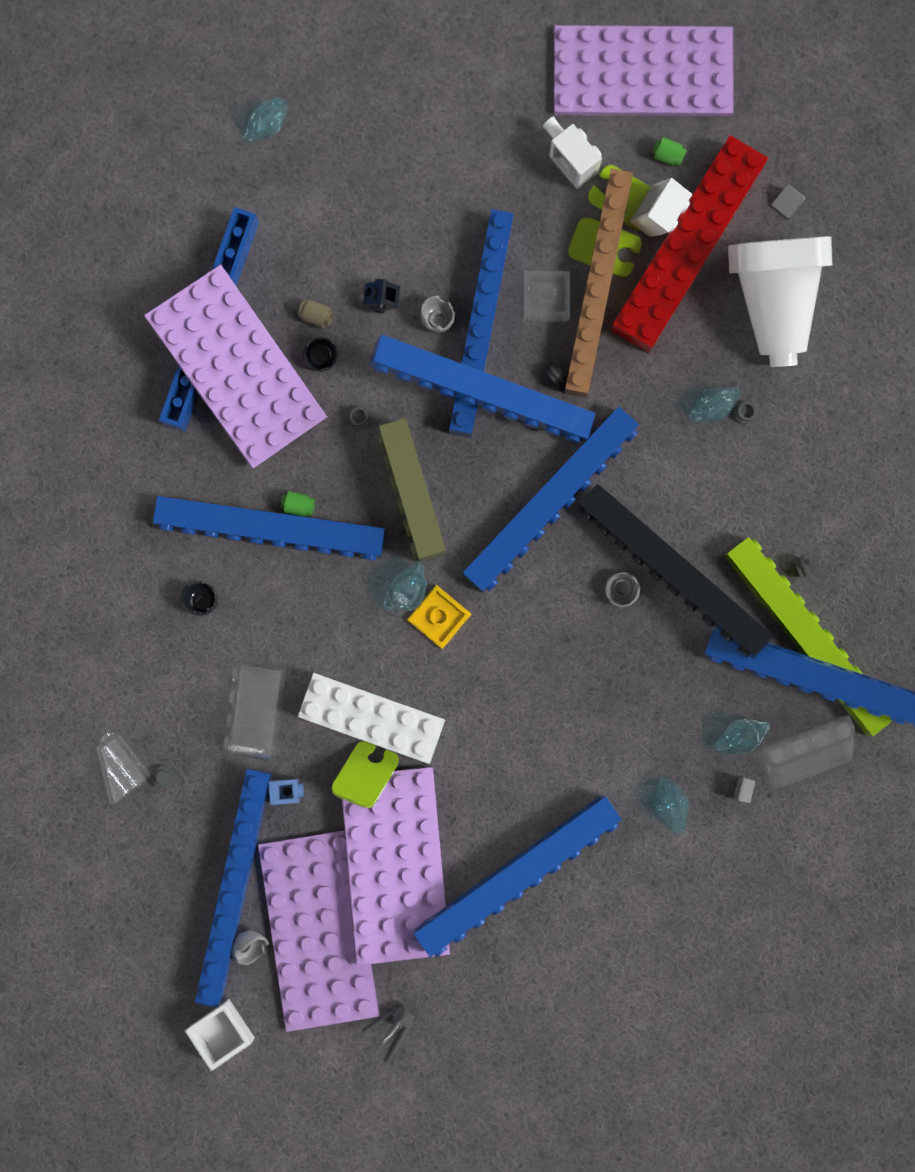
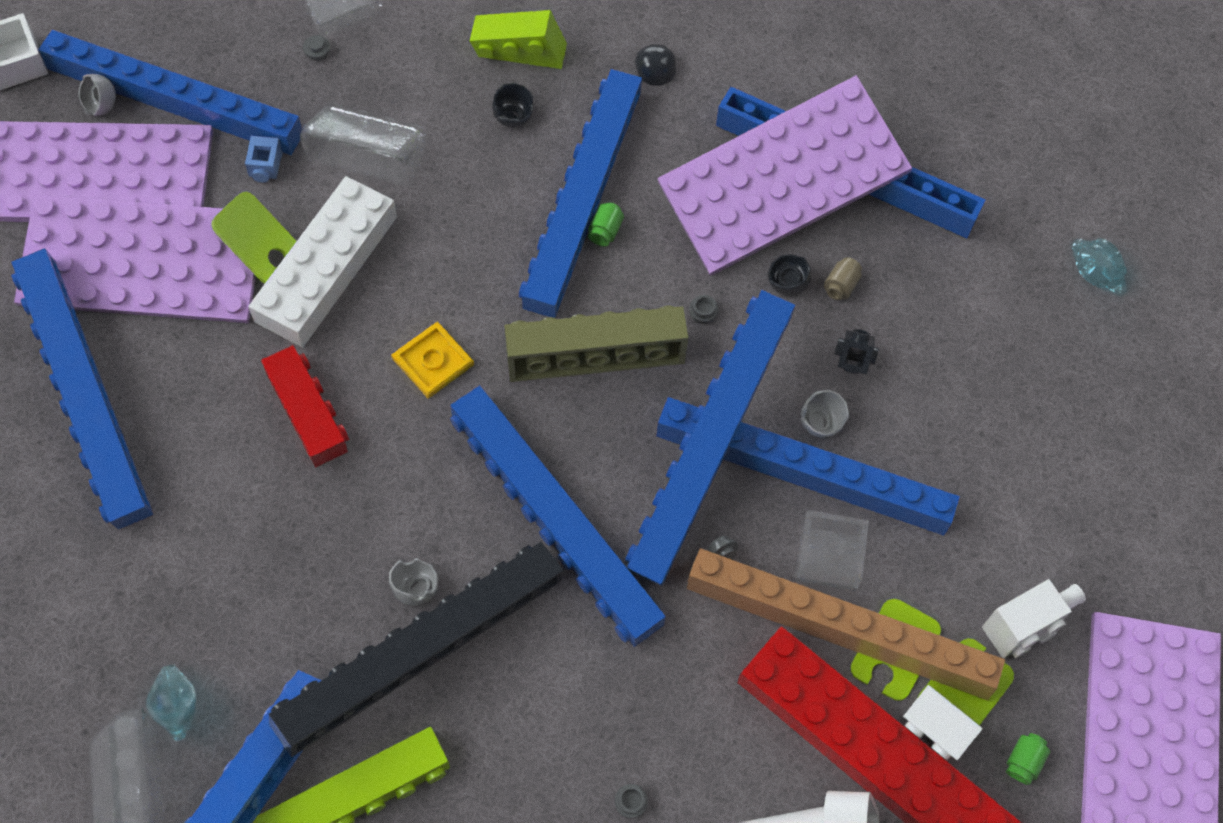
camera: 95 degrees right, 20 degrees down
clear light blue hat [383,561,427,611] -> none
clear light blue hat [654,775,689,835] -> none
clear light blue hat [688,387,742,423] -> none
light grey slope [734,777,755,803] -> none
none -> red brick [261,345,350,468]
none -> lime wedge [469,10,567,69]
none -> black hair [635,44,676,86]

